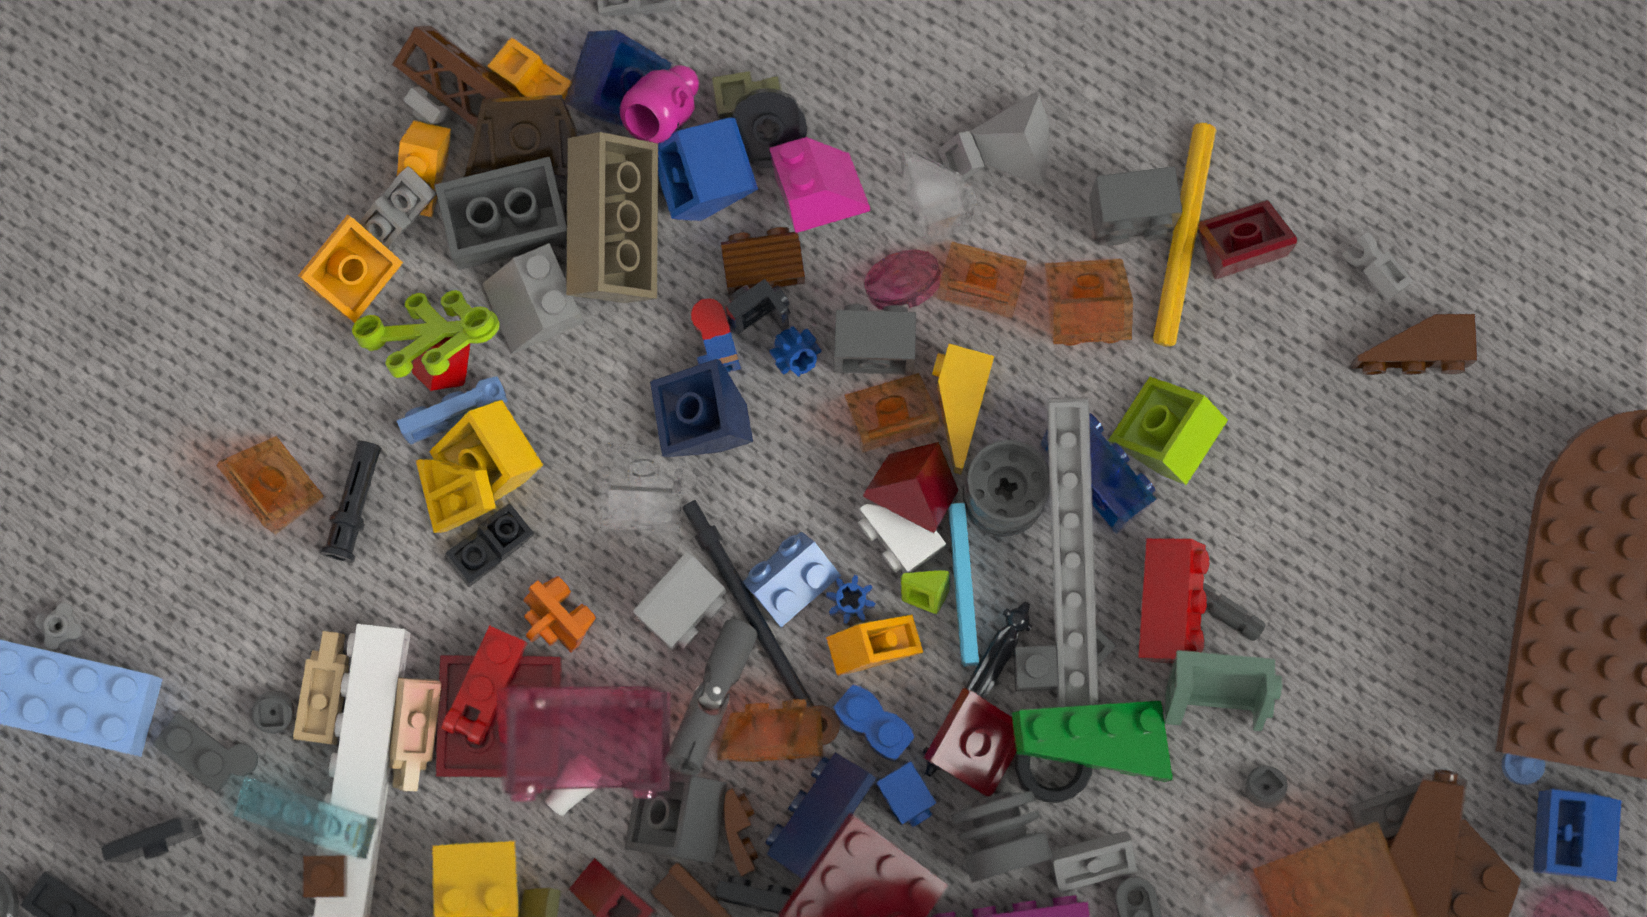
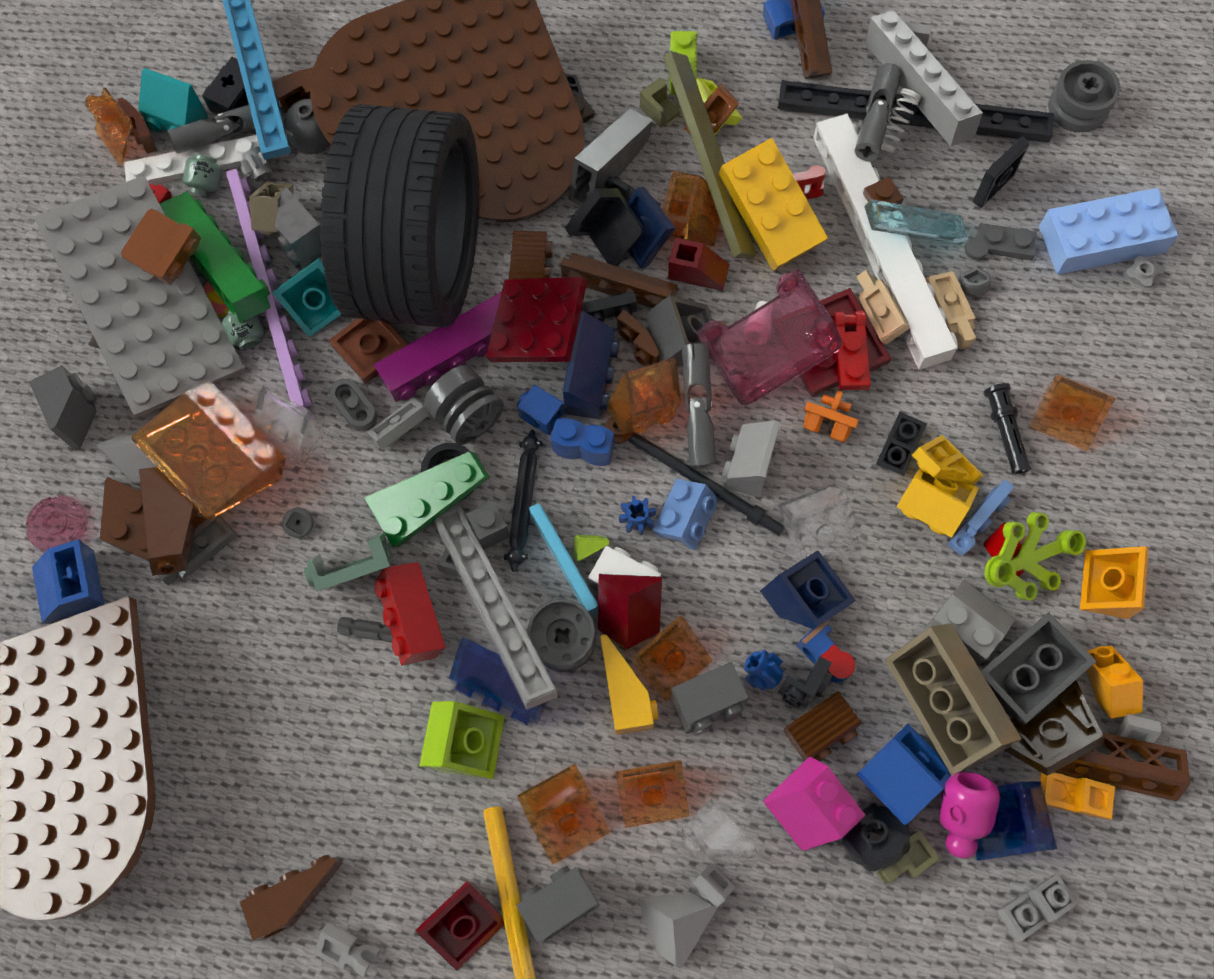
camera: 160 degrees right, 10 degrees down
light grey slope [358,166,437,249] -> none
light orange slope [826,615,924,676] -> none
clear pink tile [864,249,942,310] -> none
dark red plate [924,688,1017,797] -> none

